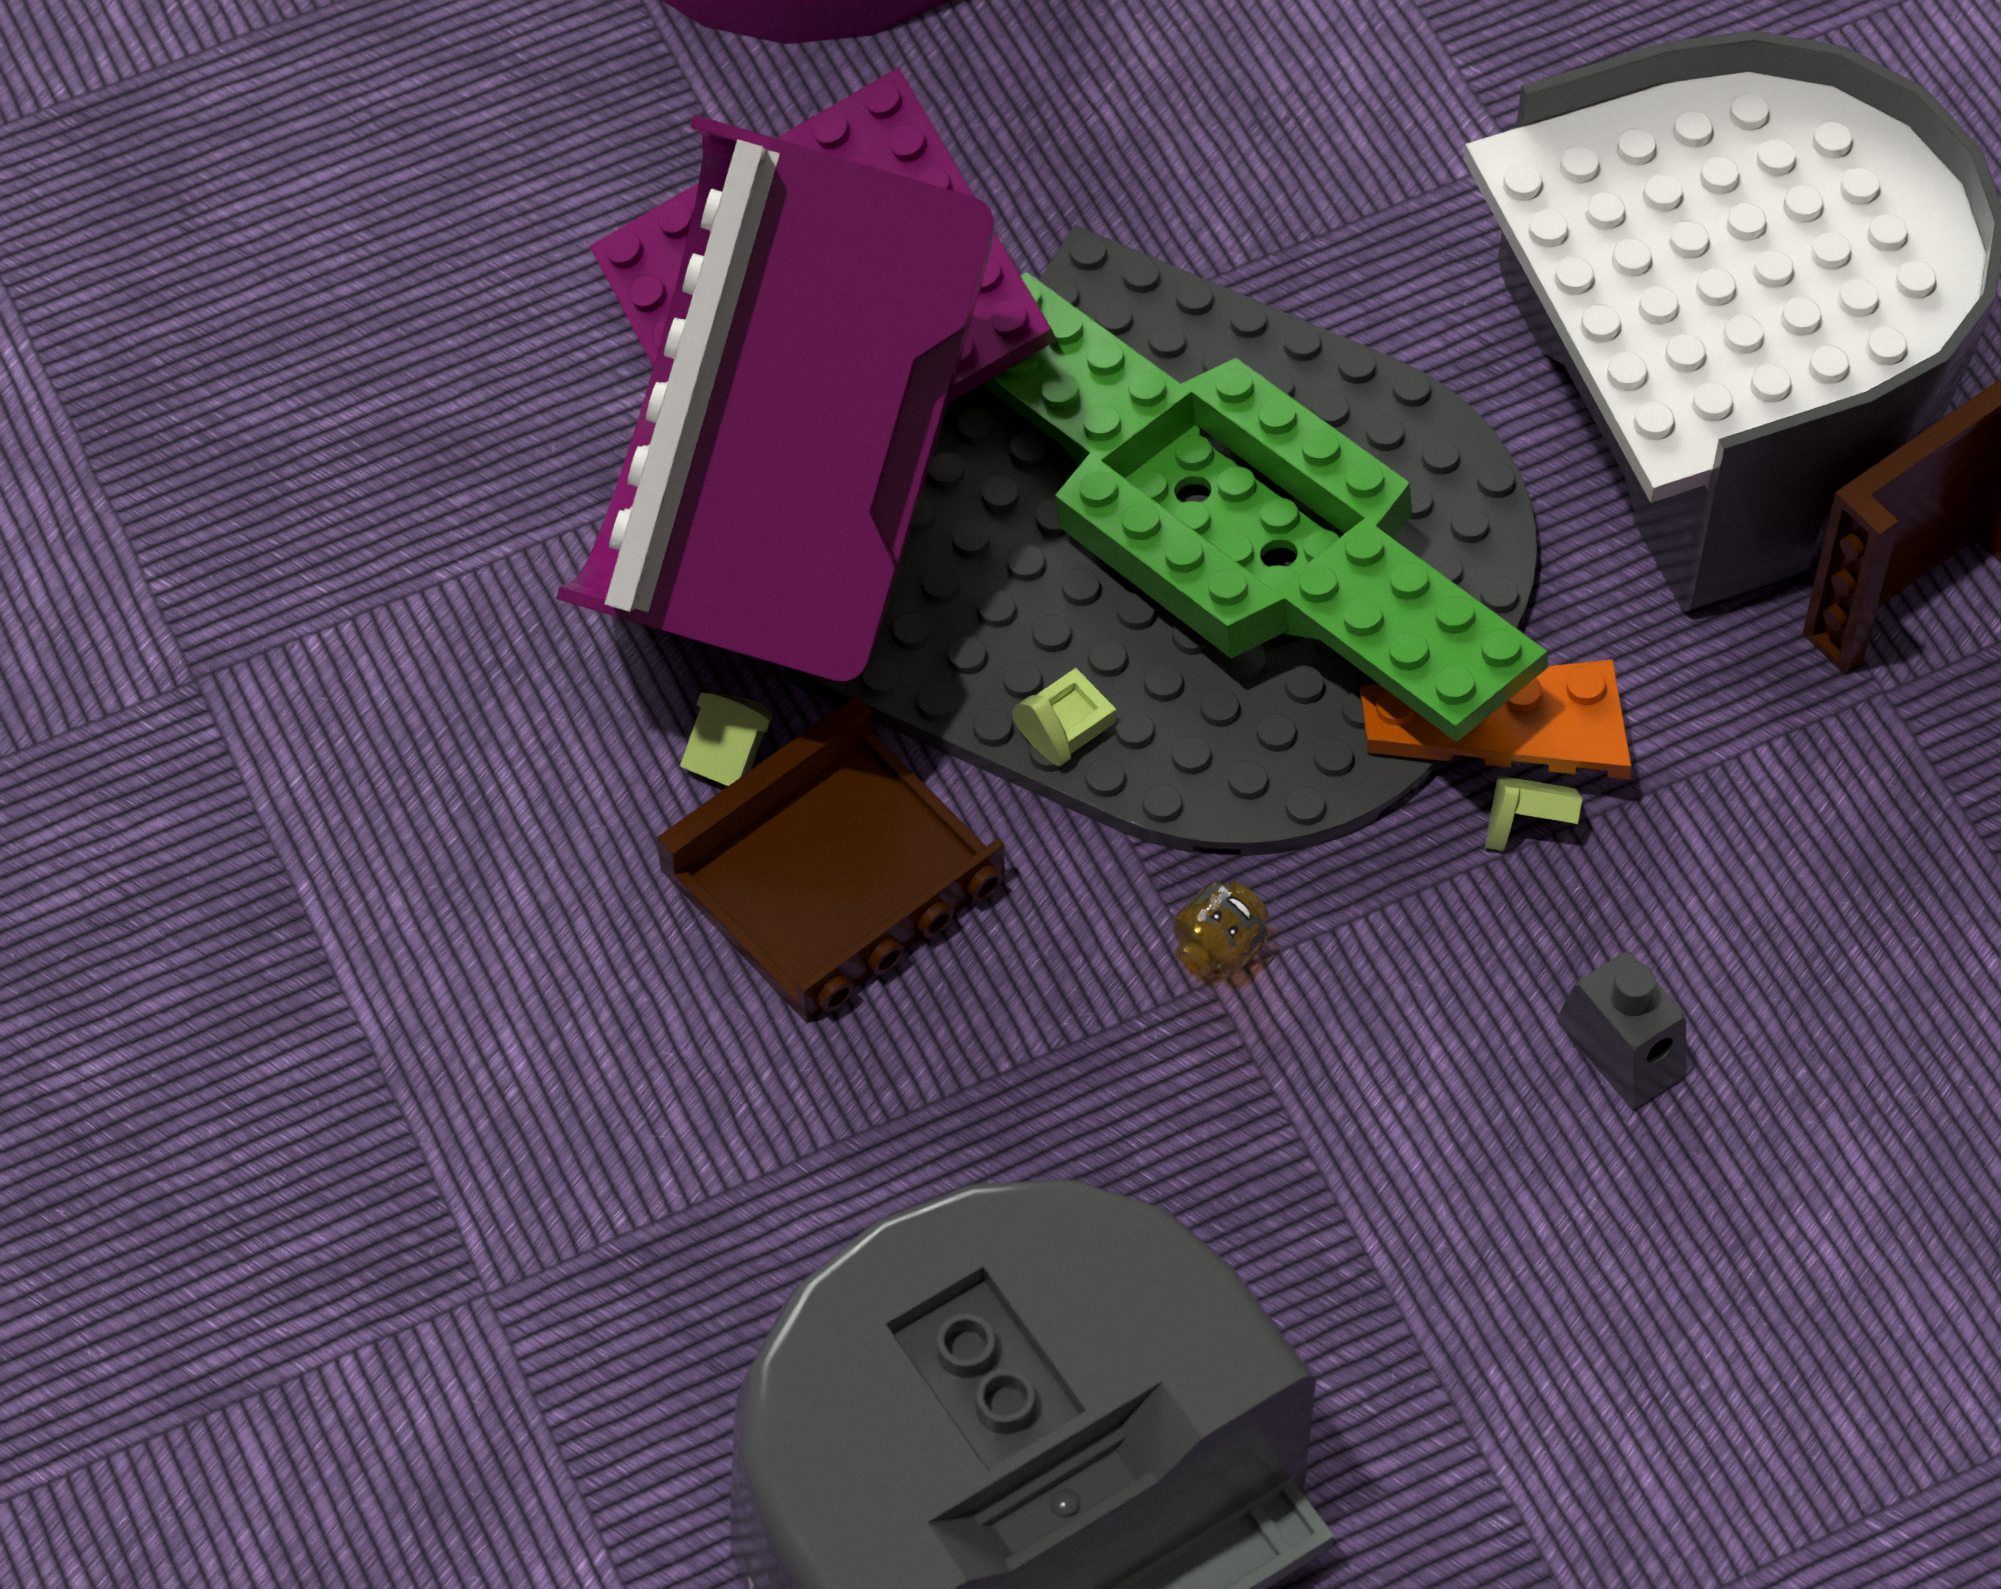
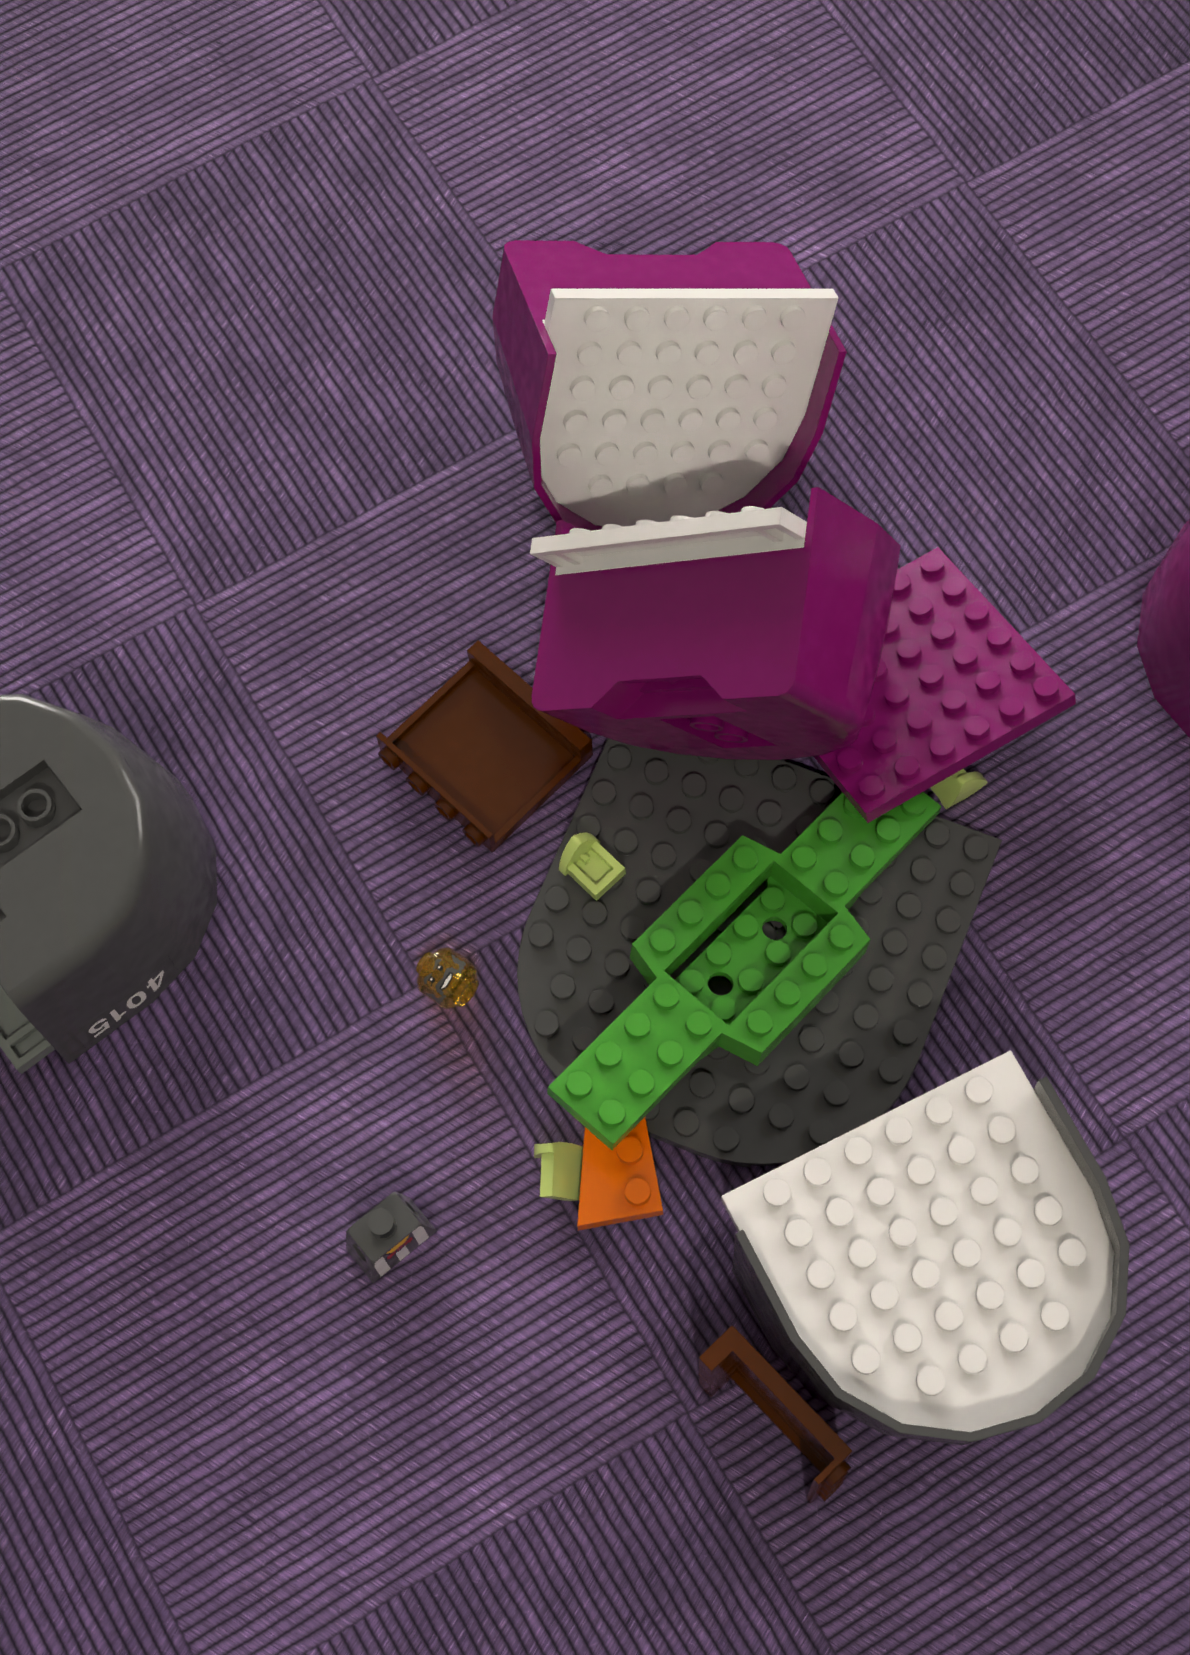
camera: 90 degrees right, 10 degrees up
none -> white piece [492,240,847,531]

